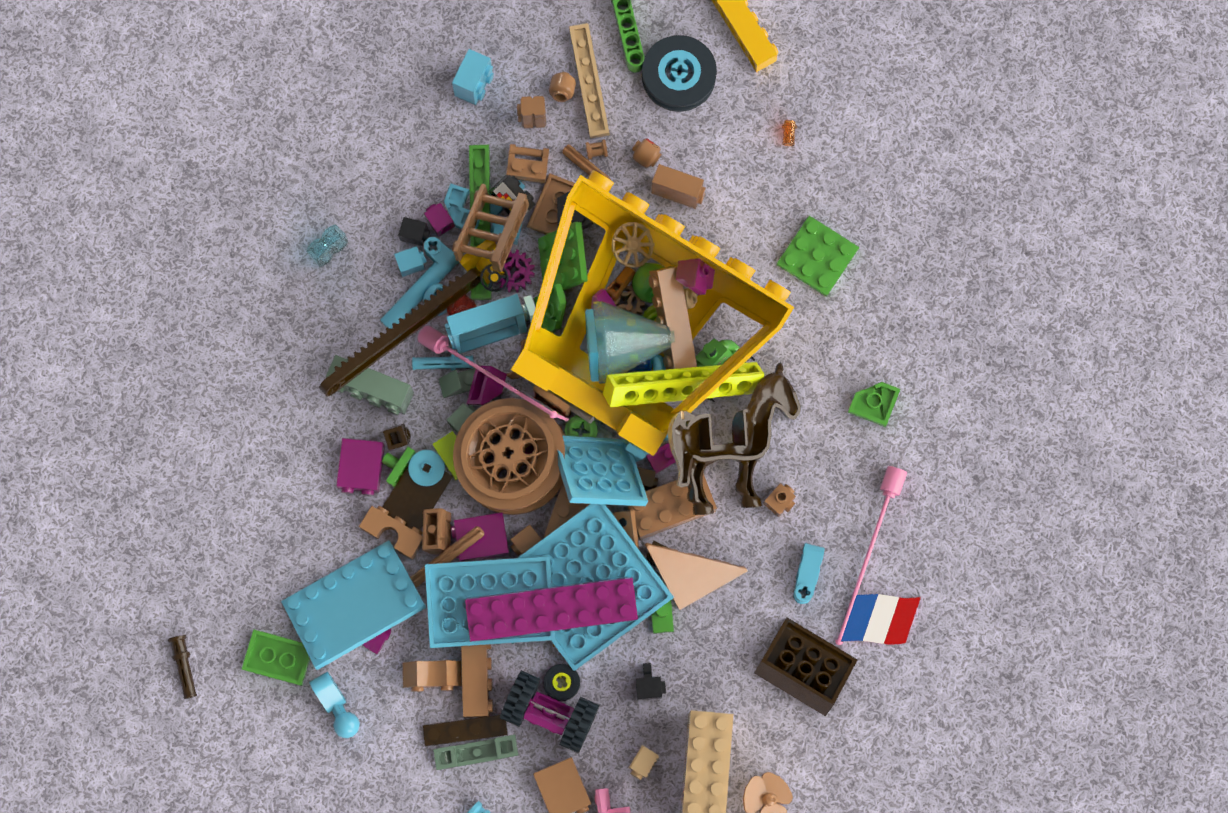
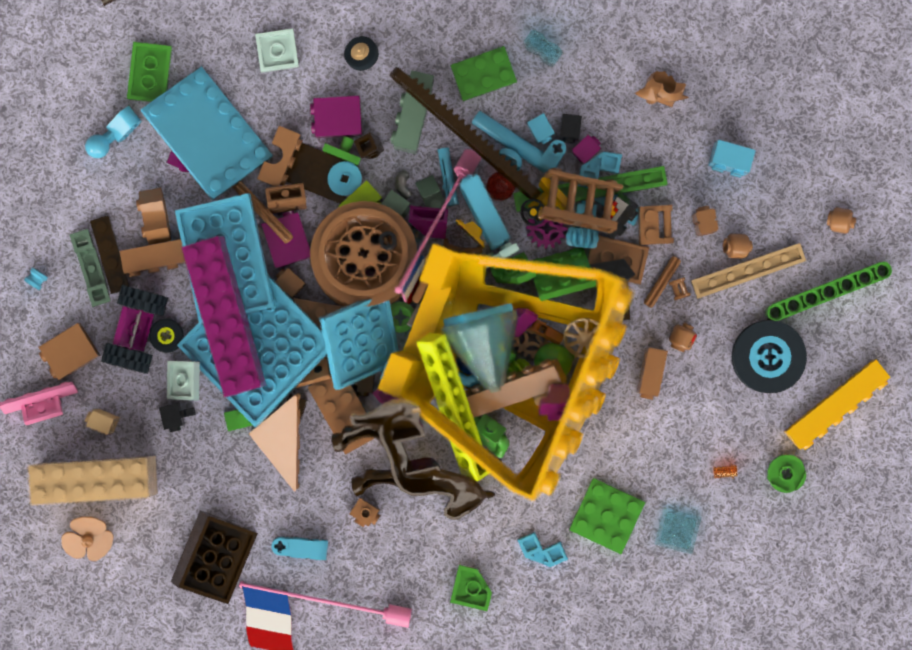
camera: 75 degrees right, 10 degrees up
none -> light aqua plate [167,361,200,400]
none -> light aqua plate [255,28,299,73]
none -> black wheel [344,36,379,71]
none -> black bush [379,231,397,251]
none -> flat silver arm [395,171,413,200]
none -> bright green plate [450,46,517,102]
none -> yellow piece [455,219,485,249]
none -> medium azure tile [517,532,568,567]
none -> medium azure gear [566,227,599,249]
none -> medium nougat hair [635,71,689,107]
none -> clear light blue plate [654,507,702,554]
none -> bright green plate [767,454,806,493]

